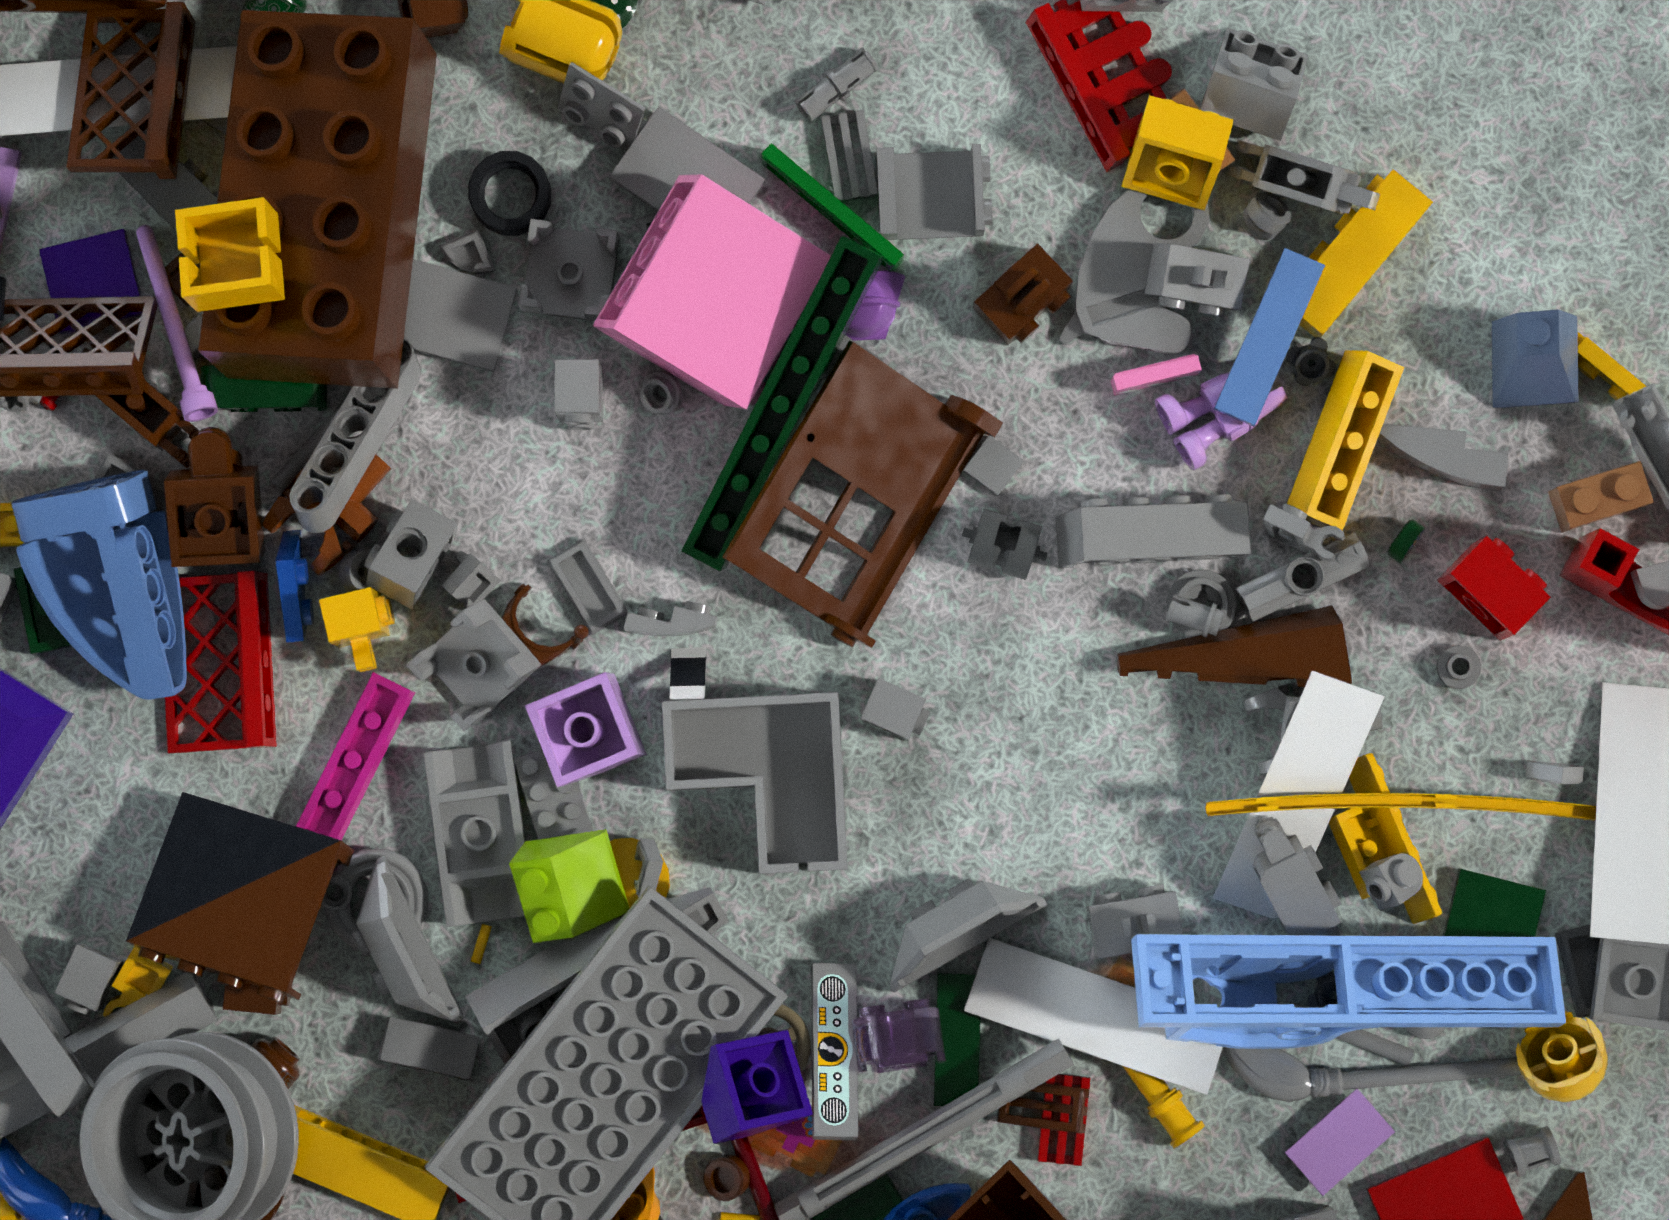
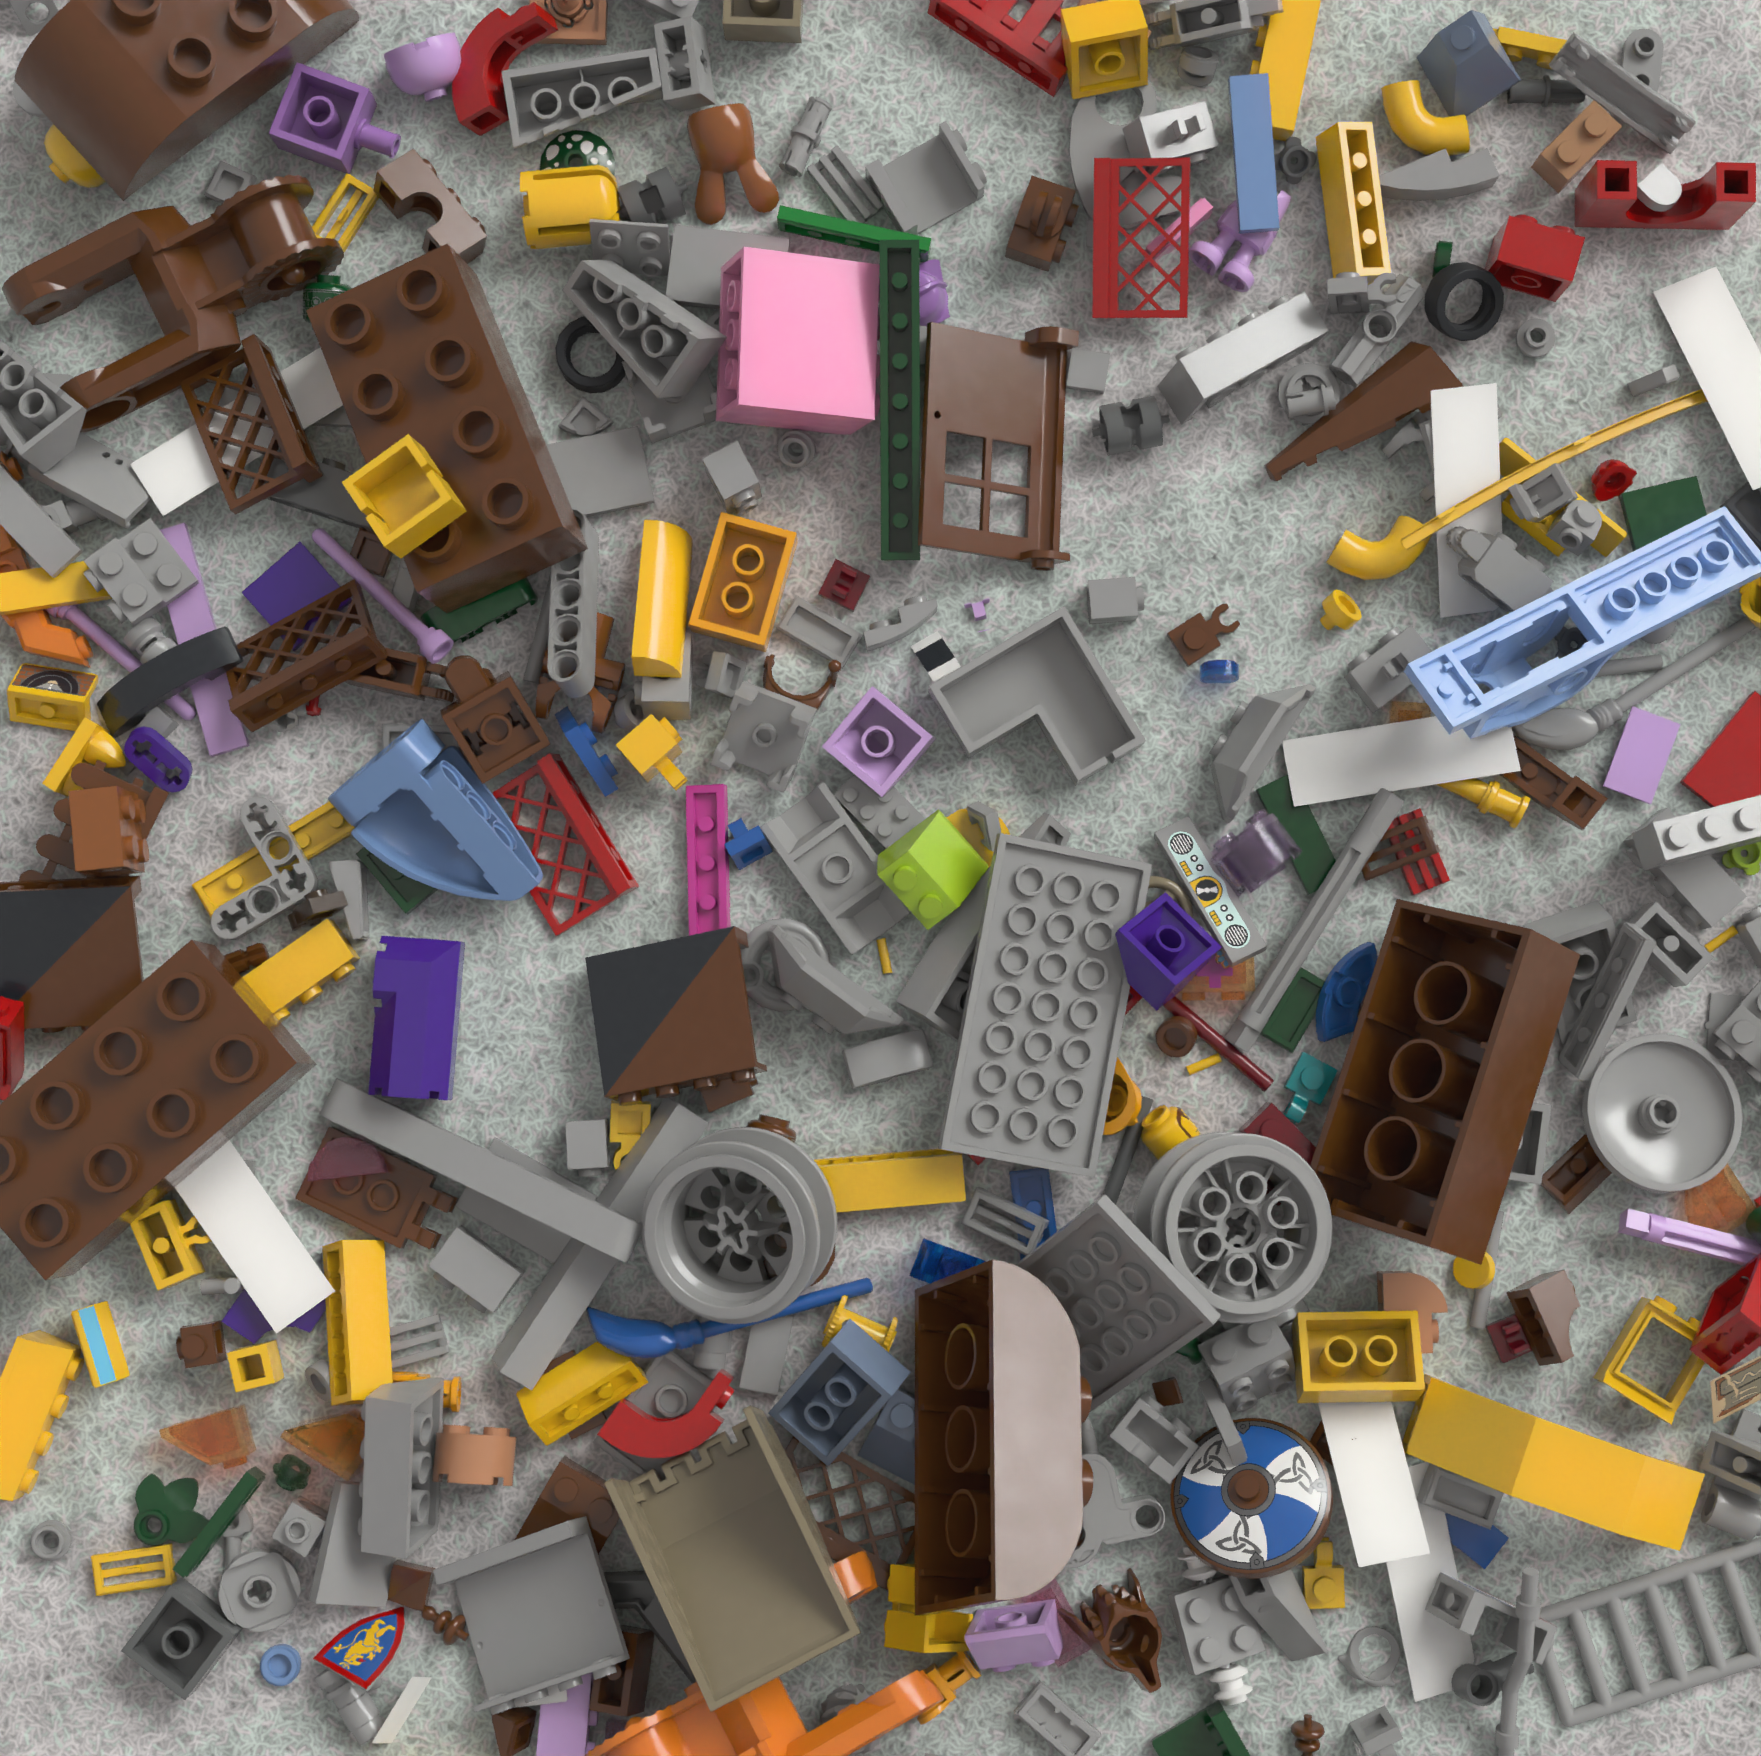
camera: 25 degrees left, 0 degrees up
none -> light grey wedge [562,259,727,398]
none -> dark grey wheel [617,167,688,223]
none -> yellow brick [631,520,693,678]
none -> dark orange piece [687,103,779,225]
none -> light orange brick [688,512,798,652]
none -> blue tile [724,818,773,870]
none -> dark red tile [818,559,871,612]
none -> lavender piece [964,598,990,632]
none -> red fence [1092,157,1191,318]
none -> reddish brown plate [1167,604,1240,667]
none -> clear blue tile [1200,660,1239,683]
none -> yellow tile [1320,589,1362,630]
none -> yellow cylinder [1326,515,1432,580]
none -> yellow cylinder [1381,80,1470,156]
none -> black tyre [1424,262,1504,341]
none -> reddish brown slope [1499,735,1608,831]
none -> dark grey axle [1507,75,1586,107]
none -> light grey bracket [1508,463,1578,522]
none -> red animal [1591,459,1637,501]

